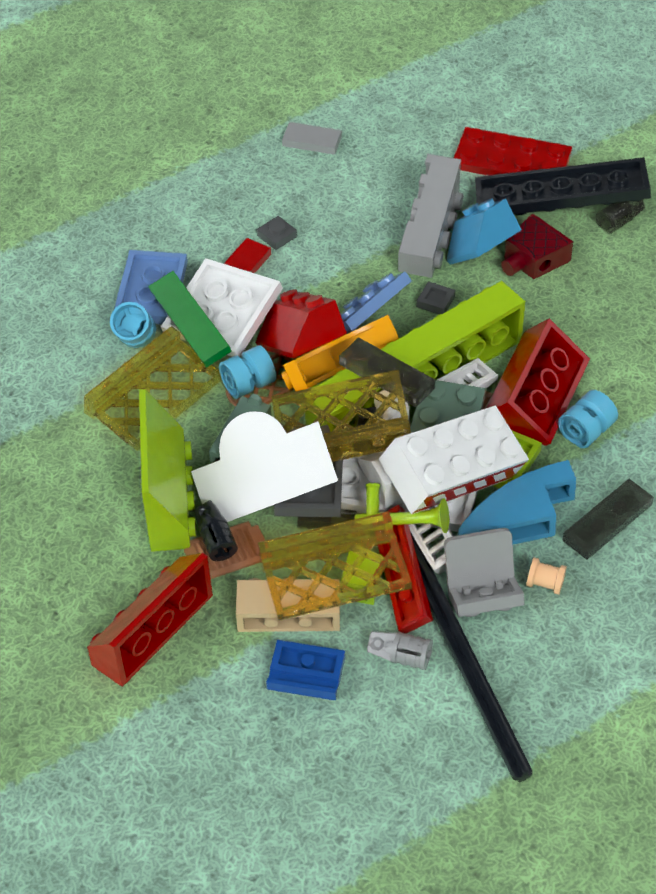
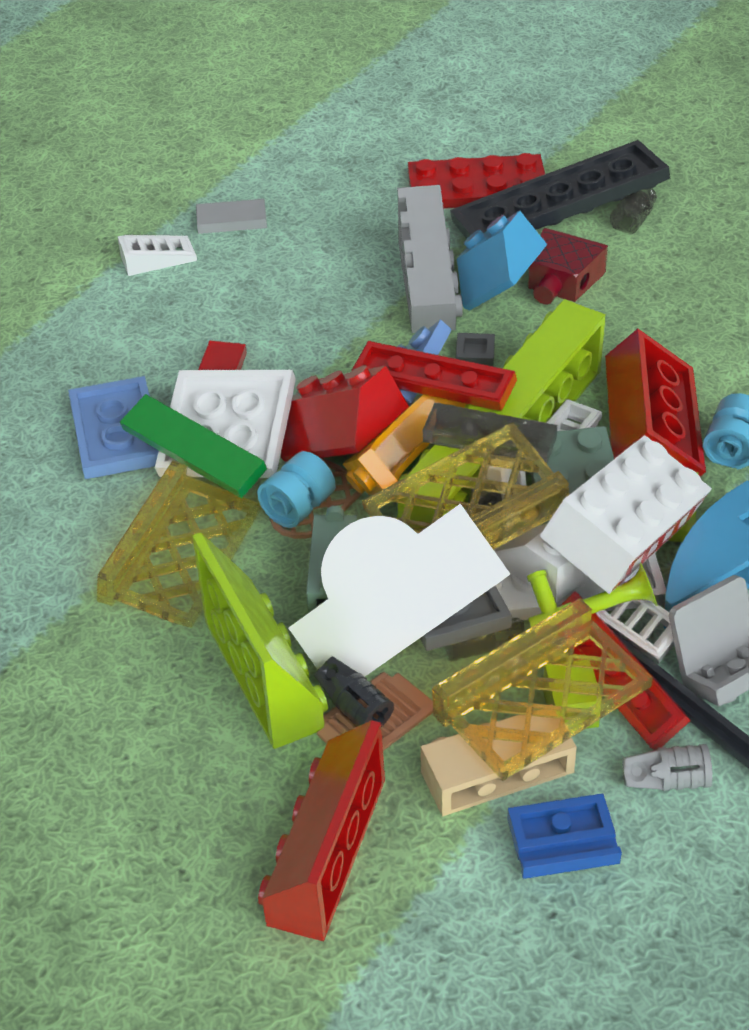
camera: 20 degrees left, 5 degrees down
medium azure wheel [110,301,156,348] -> none
dark grey plate [257,216,297,250] -> none
none -> white slope [117,235,197,276]
none -> red tile [351,341,517,411]

